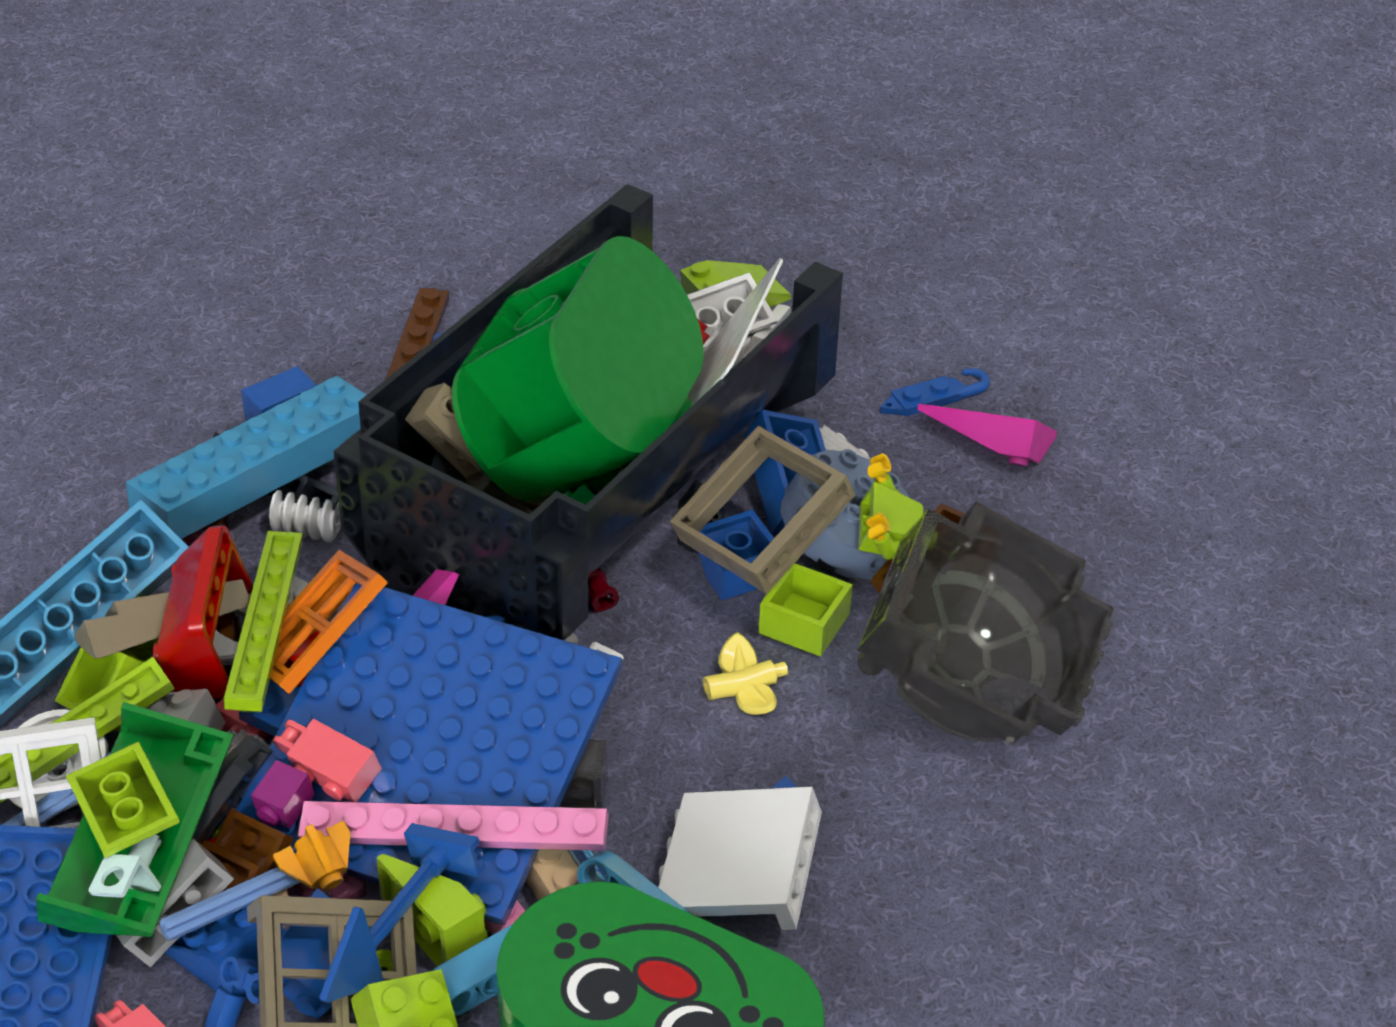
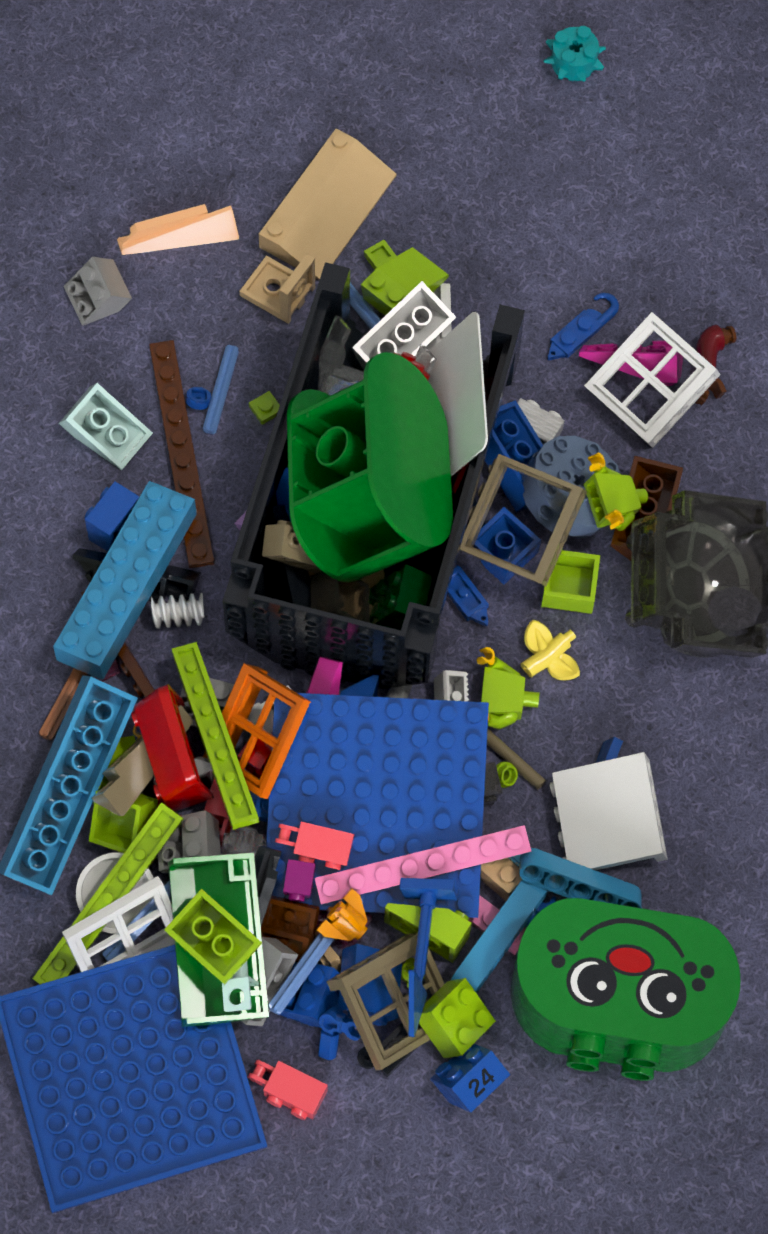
camera: 20 degrees left, 25 degrees up
none -> light aqua slope [59,383,153,470]
none -> light grey slope [64,257,132,326]
none -> light nougat wedge [117,204,239,255]
none -> tan slope [259,129,397,280]
none -> blue plate [447,564,489,627]
none -> lime torso [476,647,540,730]
none -> dark tan piece [487,728,546,790]
none -> lime plate [493,761,518,788]
none -> teal brick [543,26,606,82]
none -> white window [584,312,721,448]
none -> piece [695,325,737,406]

